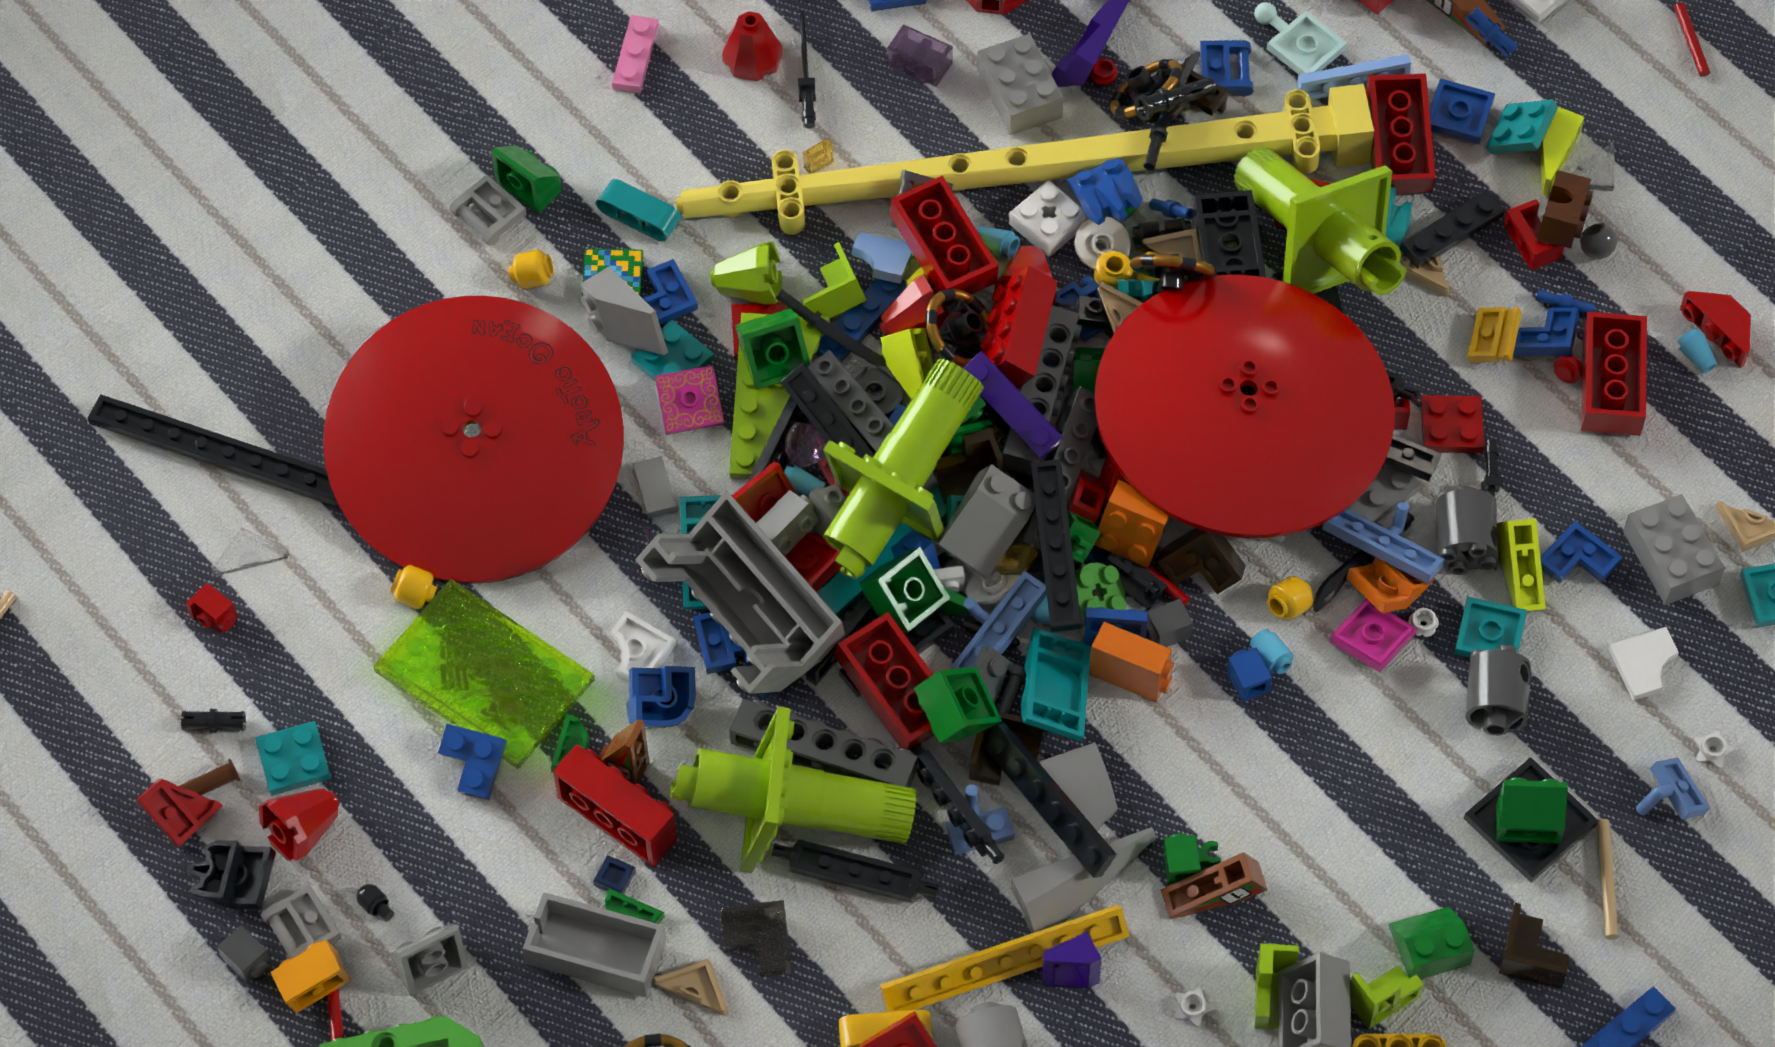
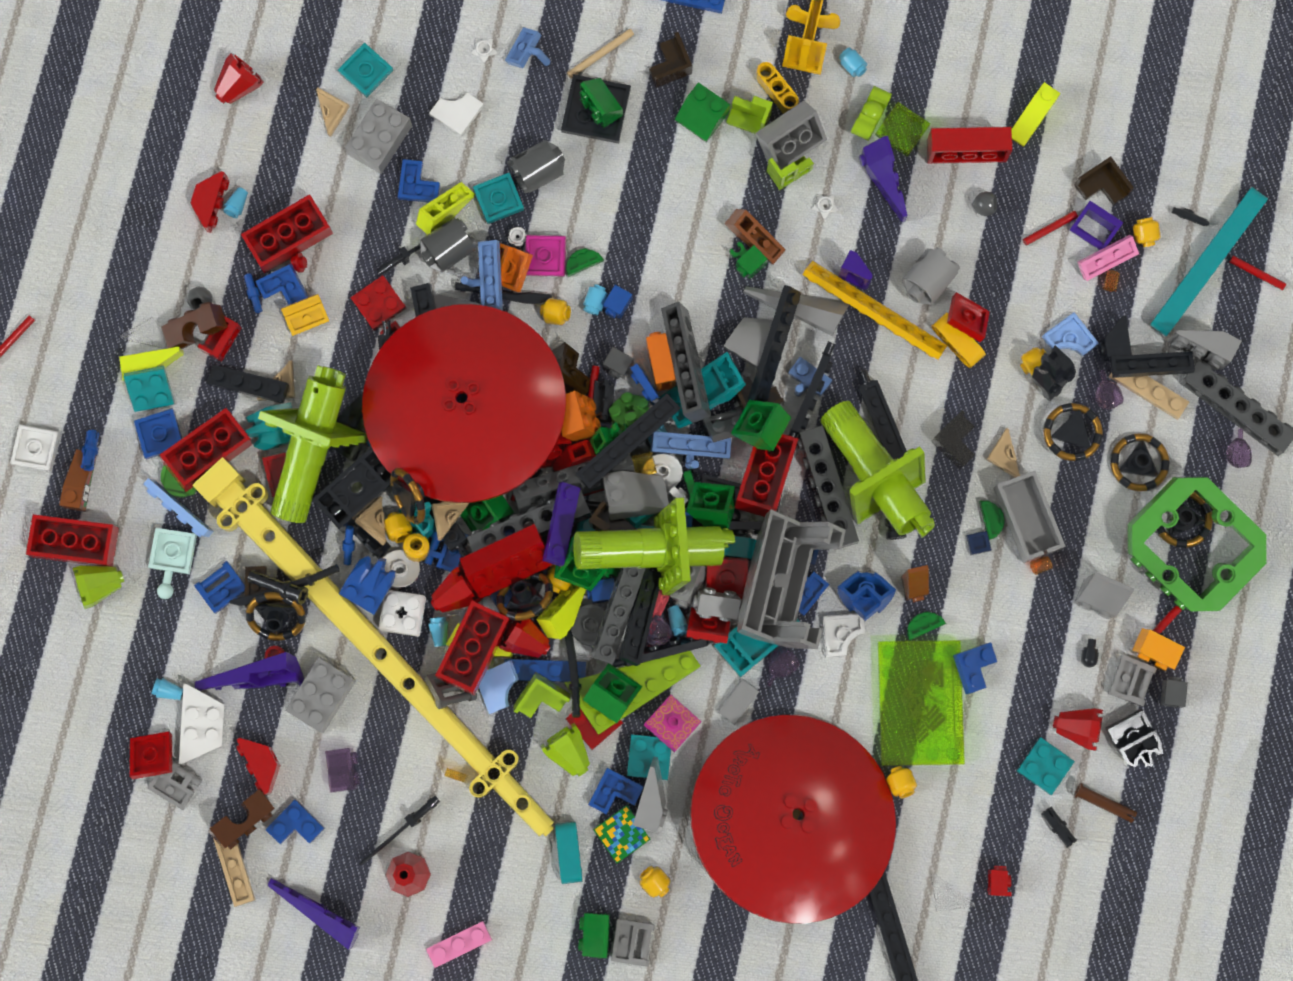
camera: 125 degrees left, 20 degrees up
red wing [136,779,223,847] -> none
red brick [553,744,677,868] -> none
none -> green tile [566,248,604,277]
none -> dark grey brick [661,302,711,423]
none -> clear orange hinge [1030,556,1053,575]

